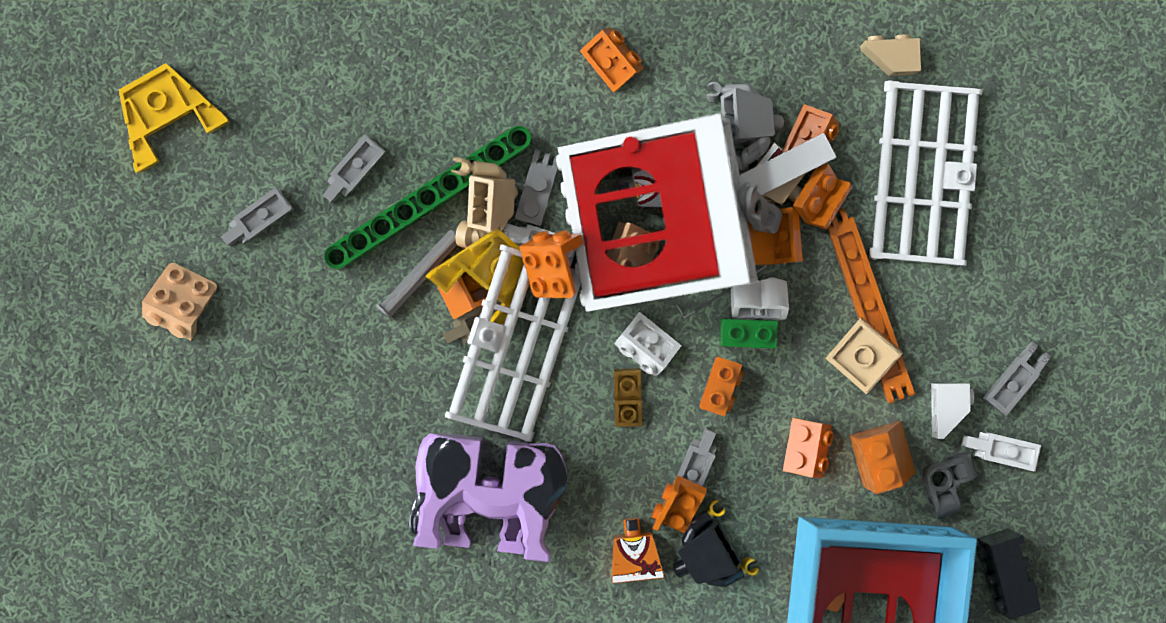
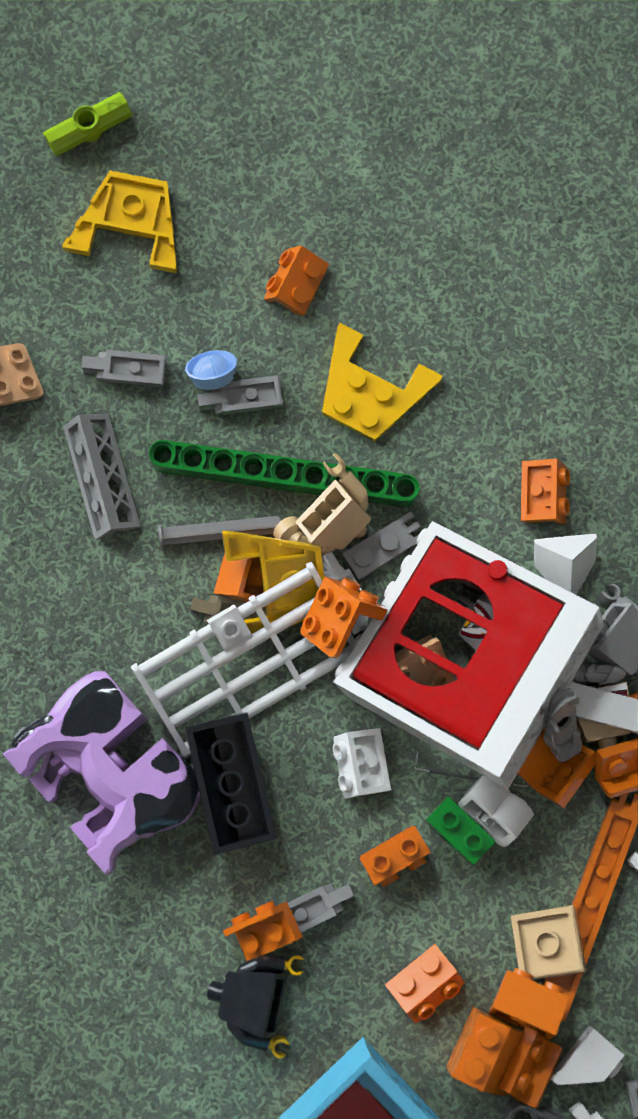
camera: 45 degrees right, 10 degrees down
torso [611,518,664,583] -> none
pearl gold slope [614,368,642,427] -> none
none -> lime piece [42,92,133,157]
none -> light grey fence [63,414,141,540]
none -> light blue hat [185,350,237,390]
none -> black slope [185,712,277,855]
none -> orange bracket [264,245,329,316]
none -> yellow wing [322,323,443,442]
none -> orange slope [488,968,570,1041]
none -> orange bracket [498,1026,563,1109]
none -> white slope [534,533,597,595]

